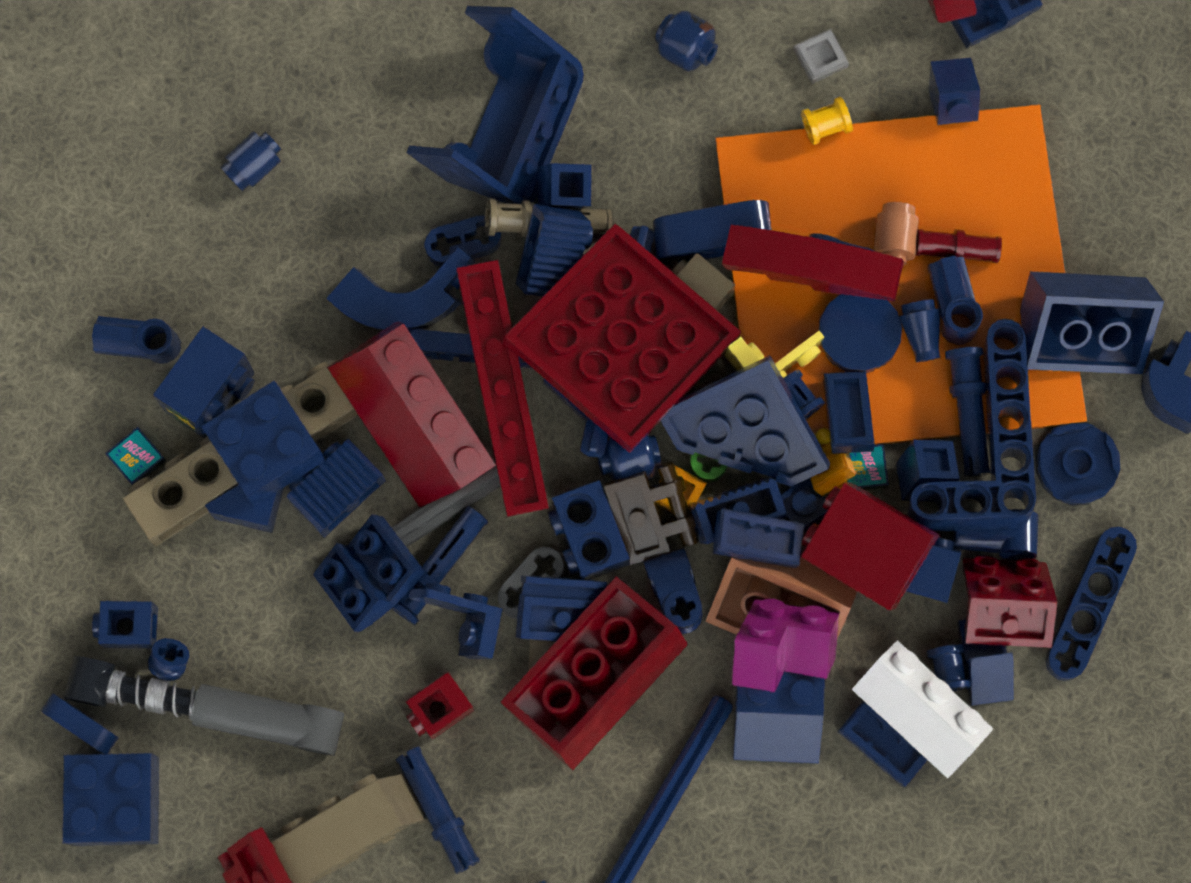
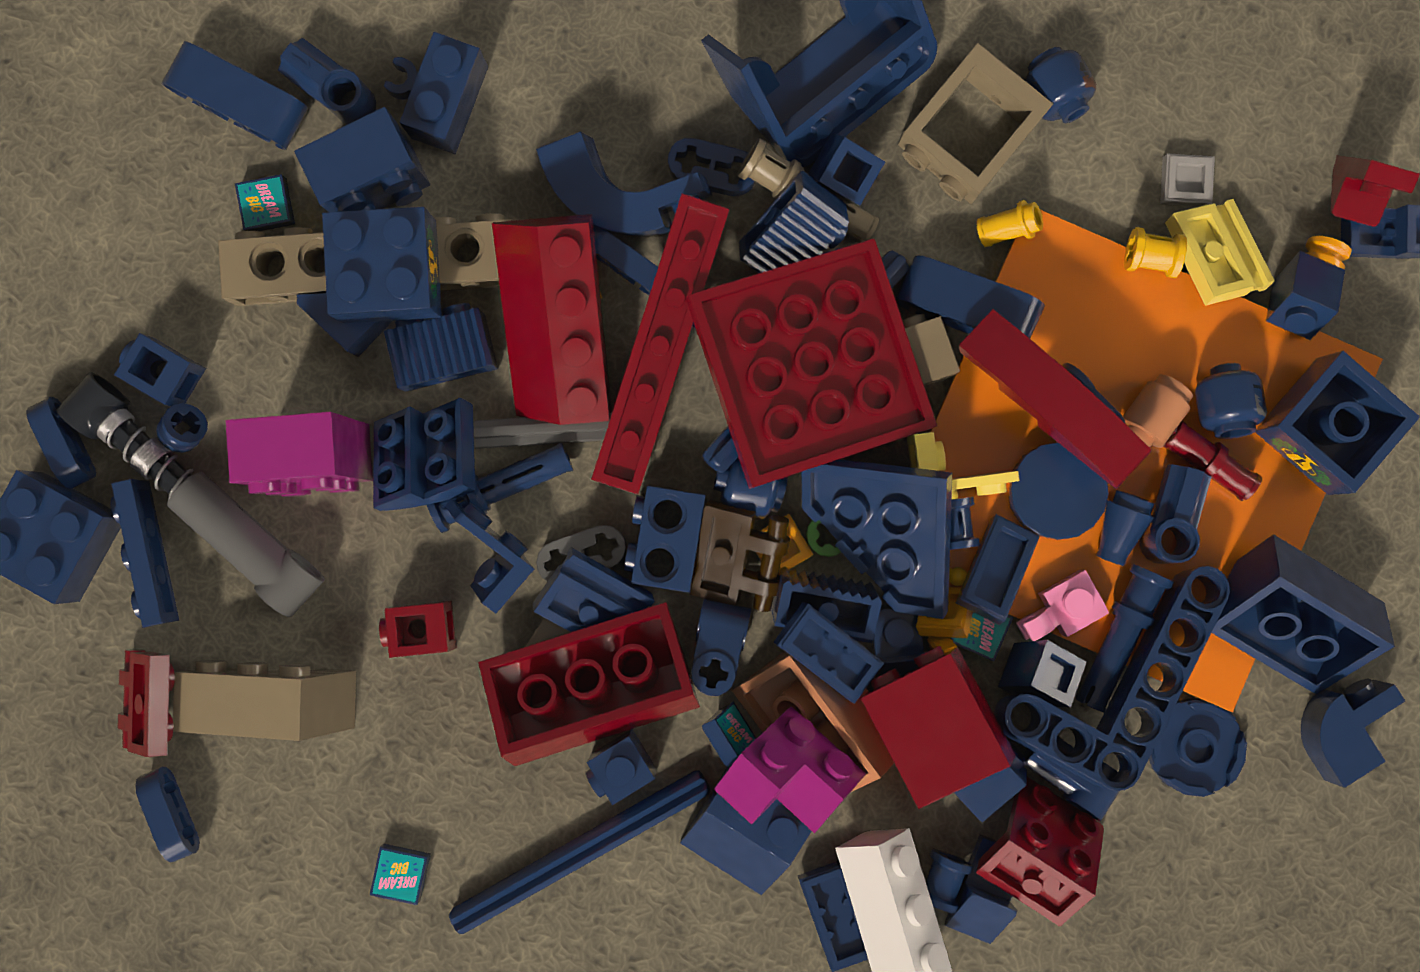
camera: 30 degrees right, 10 degrees up
dark blue pin [396,747,480,874] -> none
dark blue beam [1046,527,1137,681] -> none
none -> dark blue plate [110,479,179,628]
none -> dark blue beam [161,41,309,150]
none -> magenta brick [225,412,373,497]
none -> dark blue brick [384,32,488,154]
none -> dark blue brick [585,729,657,805]
none -> tile [702,701,757,768]
none -> dark tan window [898,43,1053,204]
none -> yellow pin [977,200,1043,247]
none -> bright pink plate [1016,570,1109,641]
none -> light yellow plate [1165,199,1275,306]
none -> dark blue head [1195,363,1267,439]
none -> dark blue brick [1256,351,1420,495]
none -> light orange bush [1305,236,1352,270]

